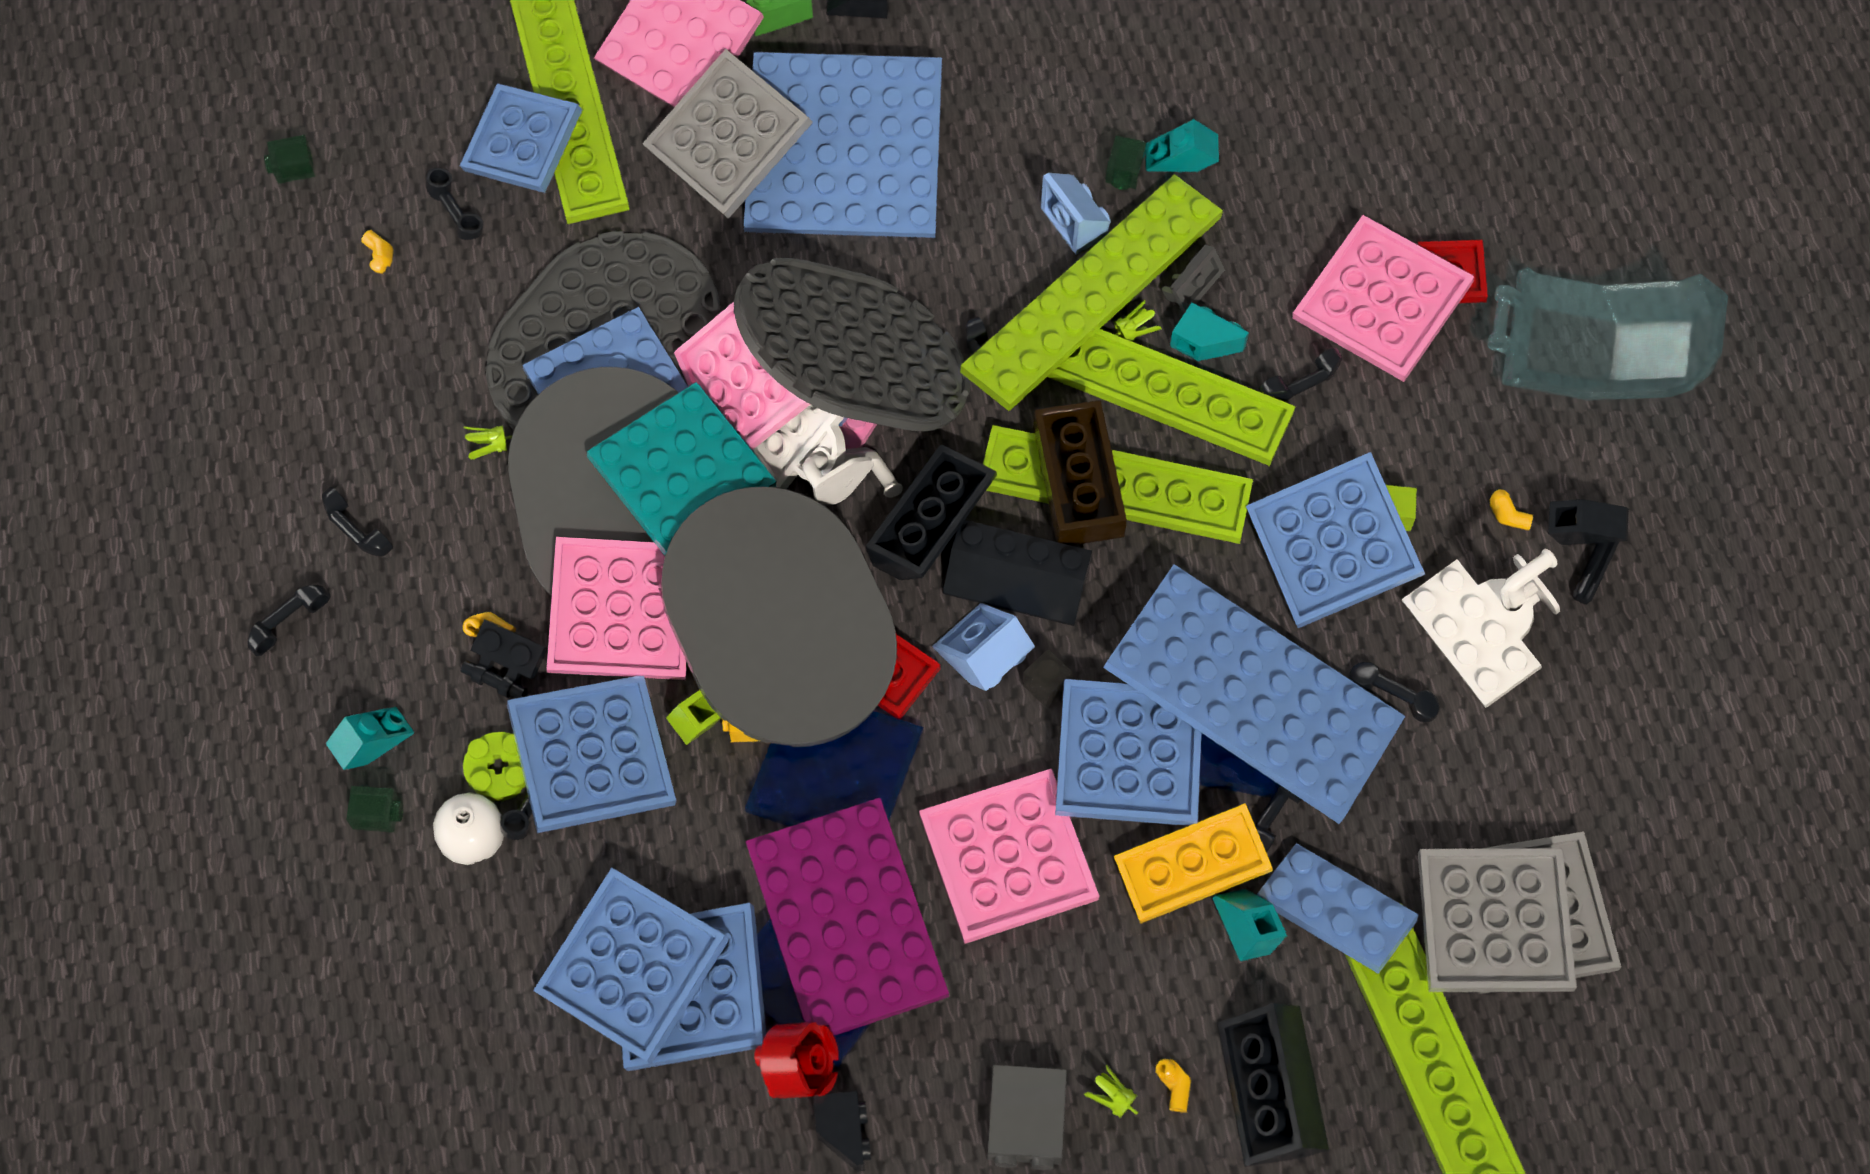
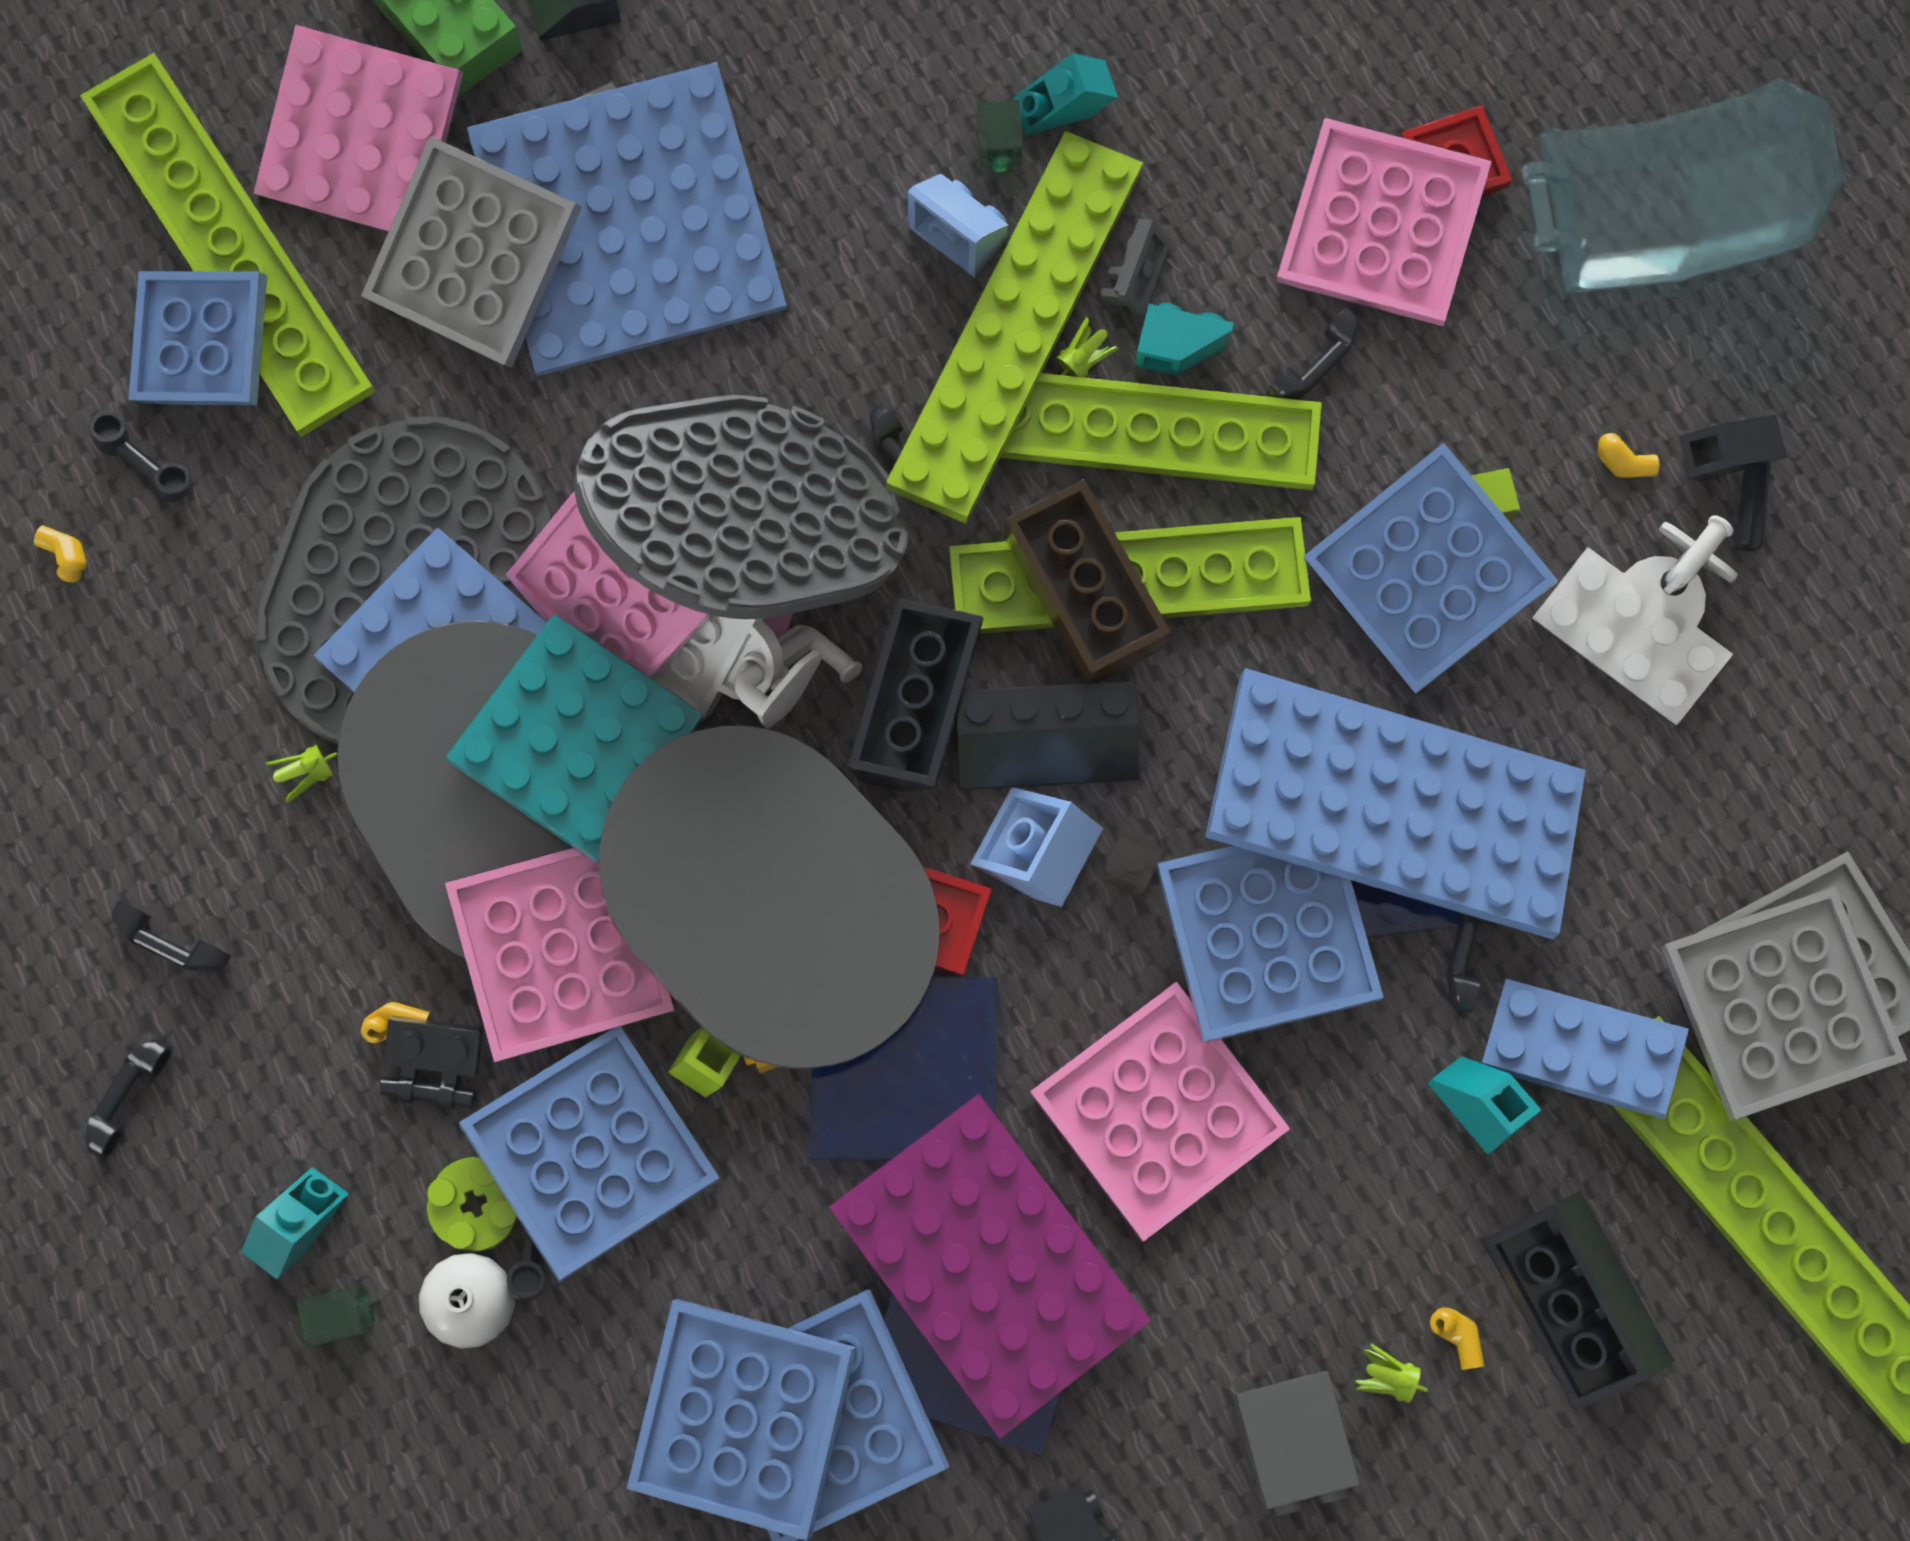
camera: 20 degrees left, 10 degrees up
red brick [754,1022,839,1099] -> none
yellow plate [1114,803,1273,923] -> none
black bar [1348,662,1440,722] -> none

